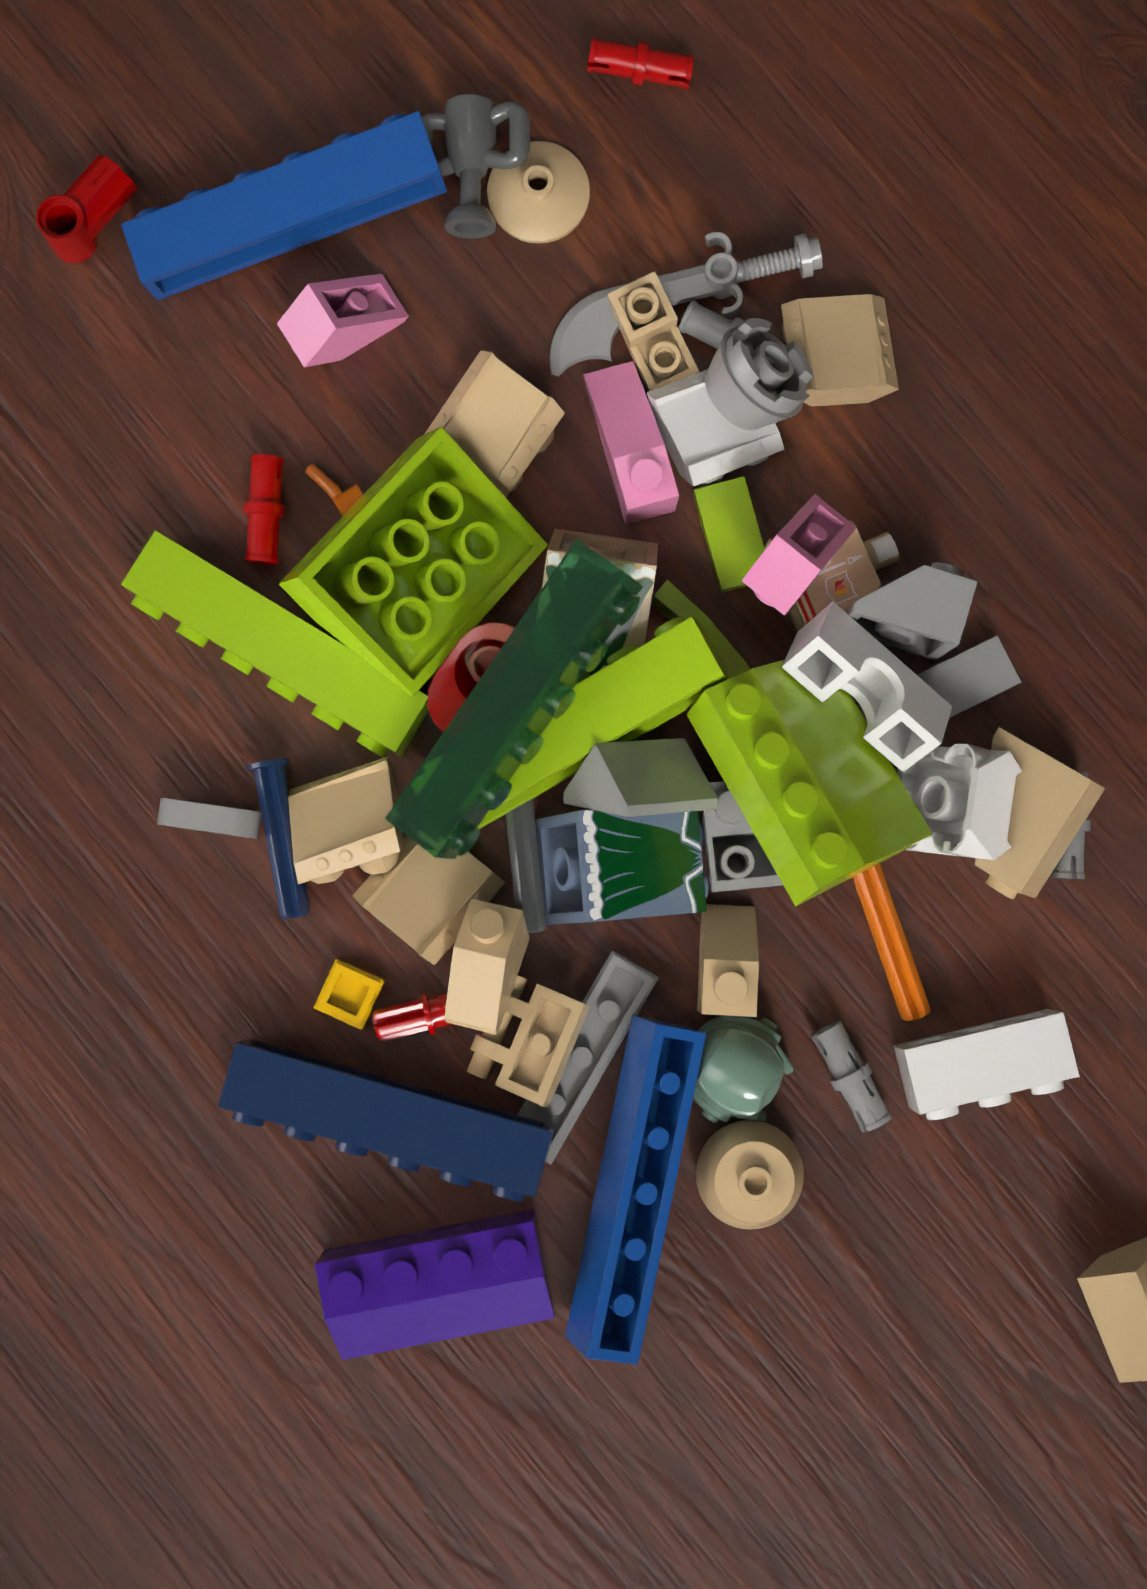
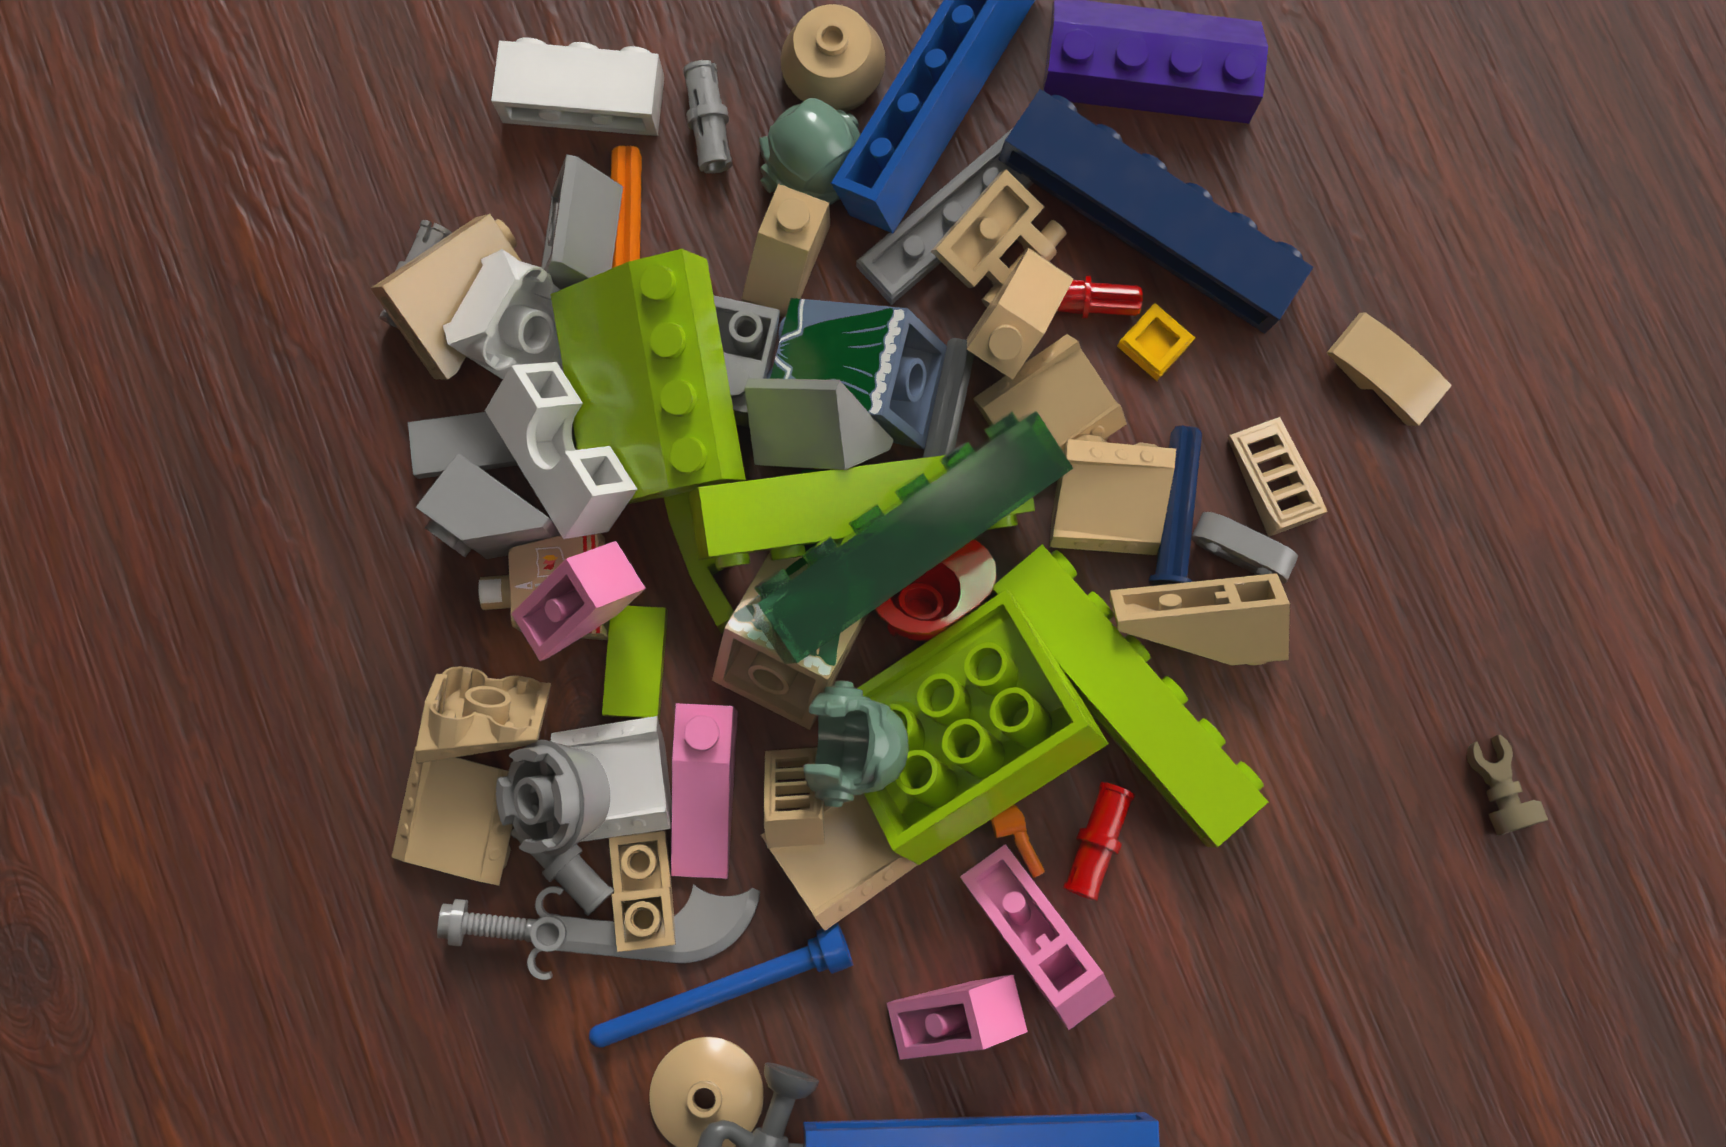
camera: 160 degrees left, 5 degrees down
none -> tan slope [415,666,551,763]
none -> light grey slope [541,155,623,289]
none -> blue piece [589,922,853,1048]
none -> tan slope [764,748,825,848]
none -> sand green helmet [803,681,909,807]
none -> bright pink slope [960,844,1115,1030]
none -> tan slope [1110,573,1290,665]
none -> tan slope [1228,417,1328,537]
none -> tan slope [1327,313,1452,426]

